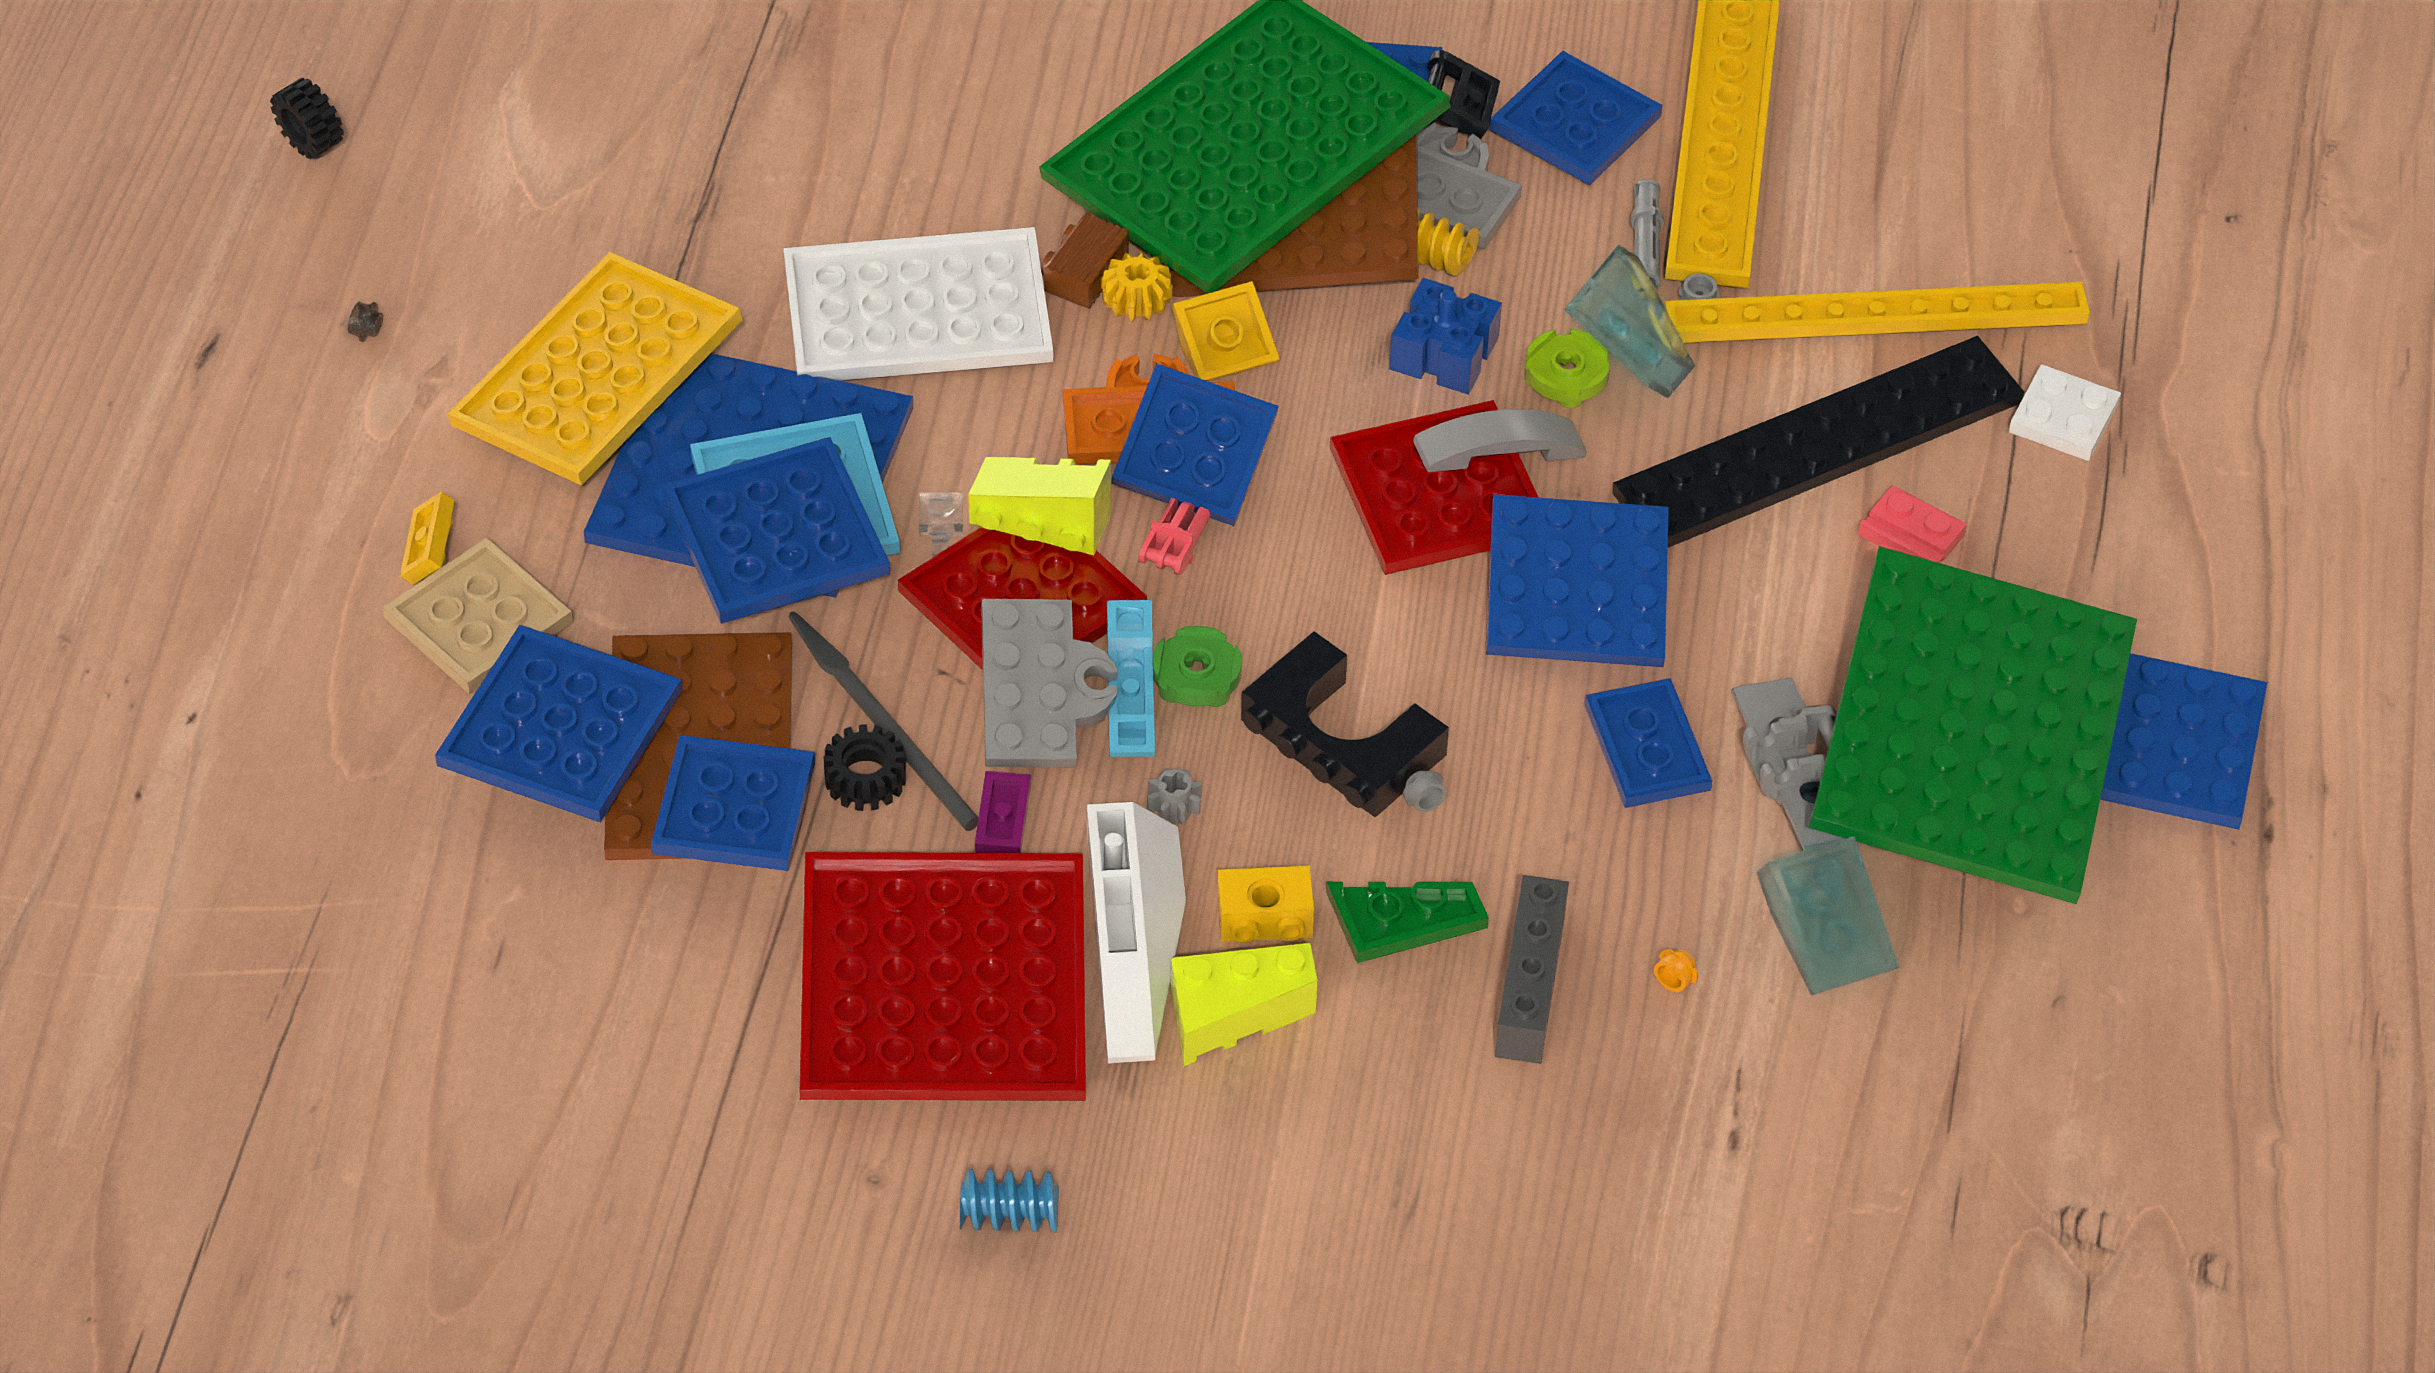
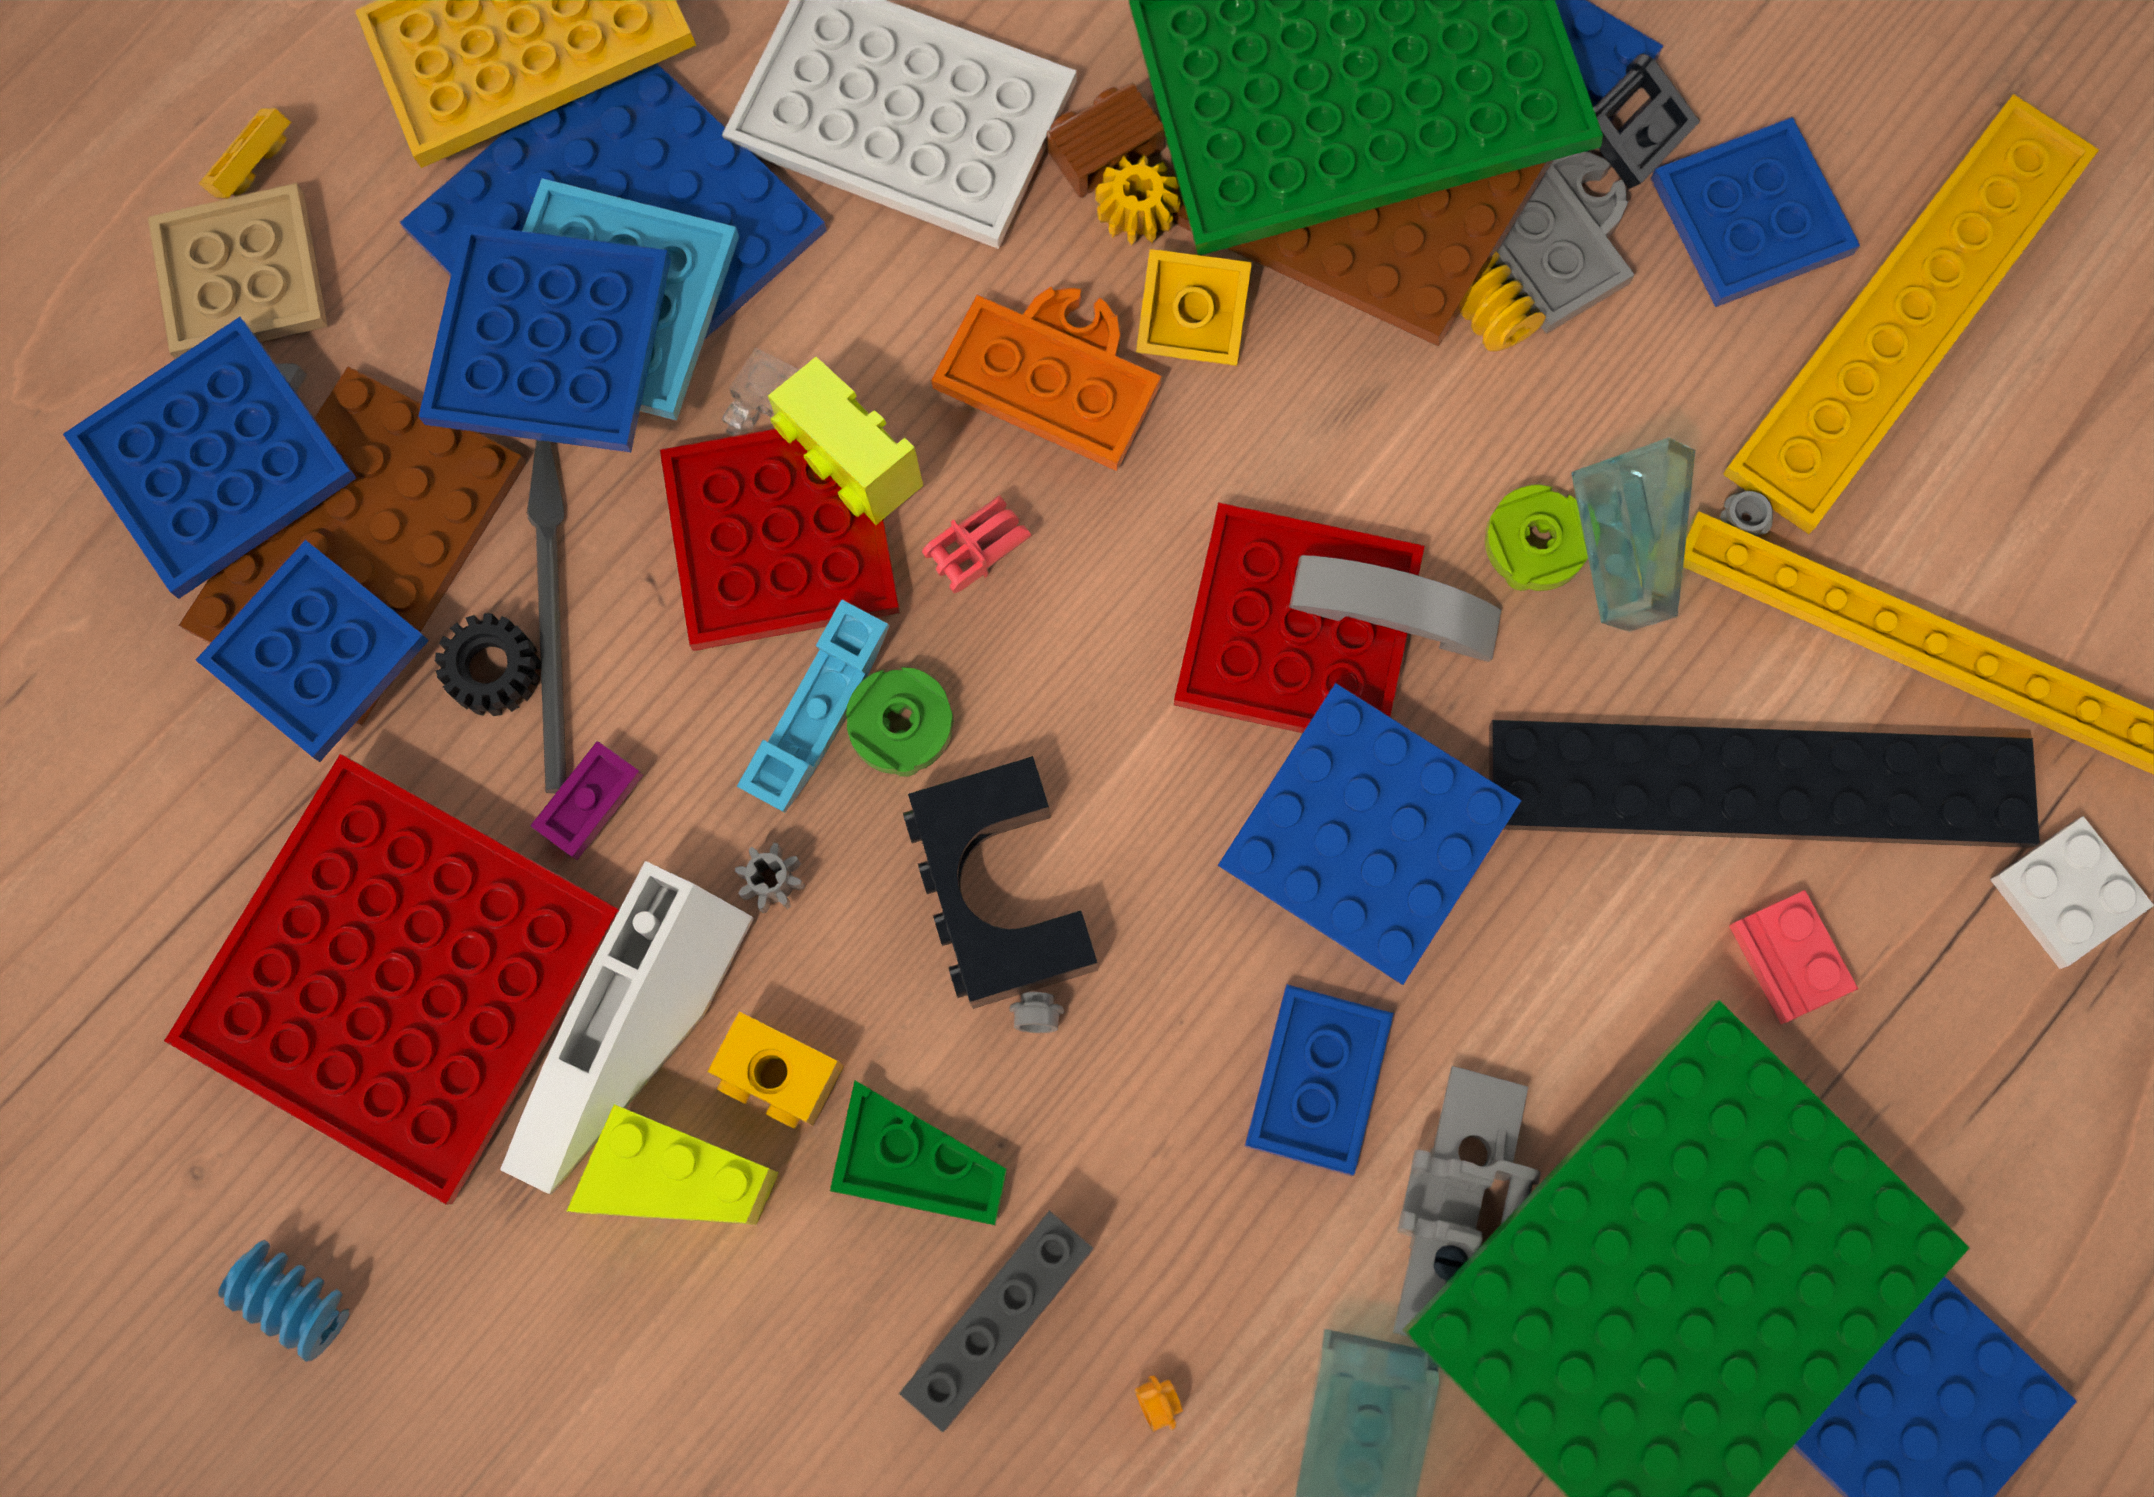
camera: 35 degrees right, 25 degrees up
light grey plate [981,599,1118,768] -> none
blue plate [1111,363,1279,526] -> none
blue brick [1389,278,1502,395] -> none
light grey pin [1630,179,1664,291] -> none

